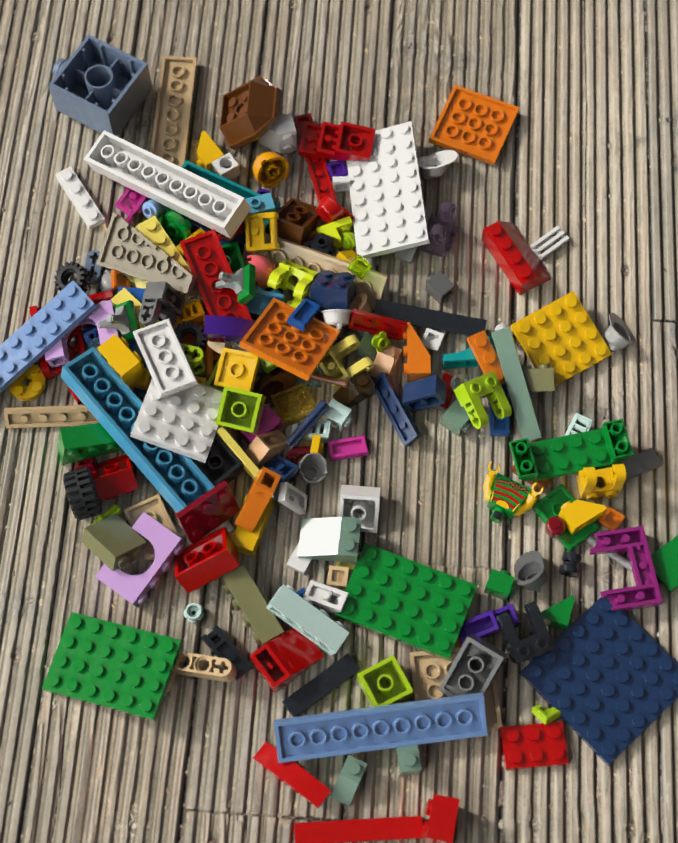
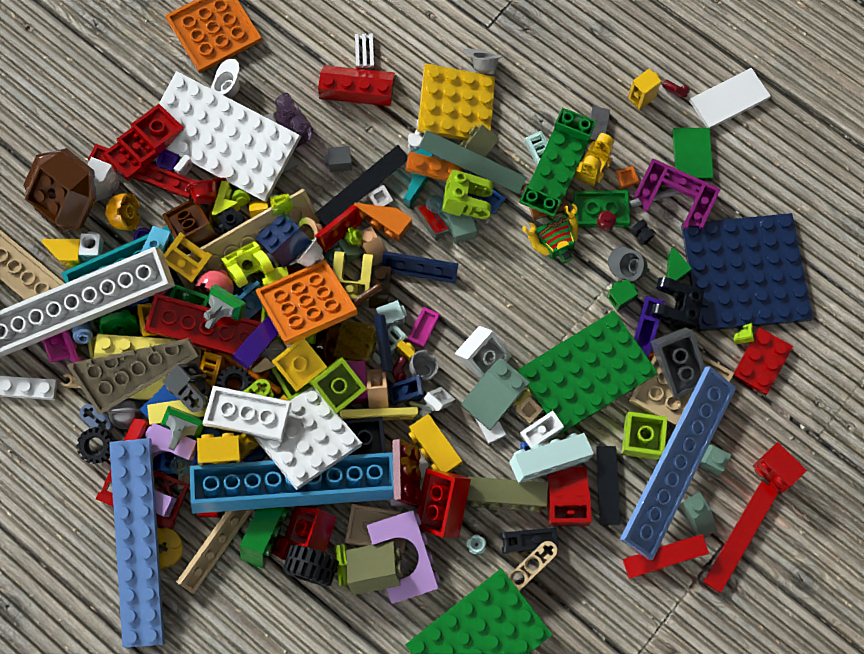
camera: 55 degrees left, 5 degrees up
orange tile [111,269,131,290] -> none
orange slope [234,467,281,532] -> none
blue tile [287,297,321,331] -> none
dark blue brick [402,374,446,413] -> none
yellow slope [558,500,607,535] -> none

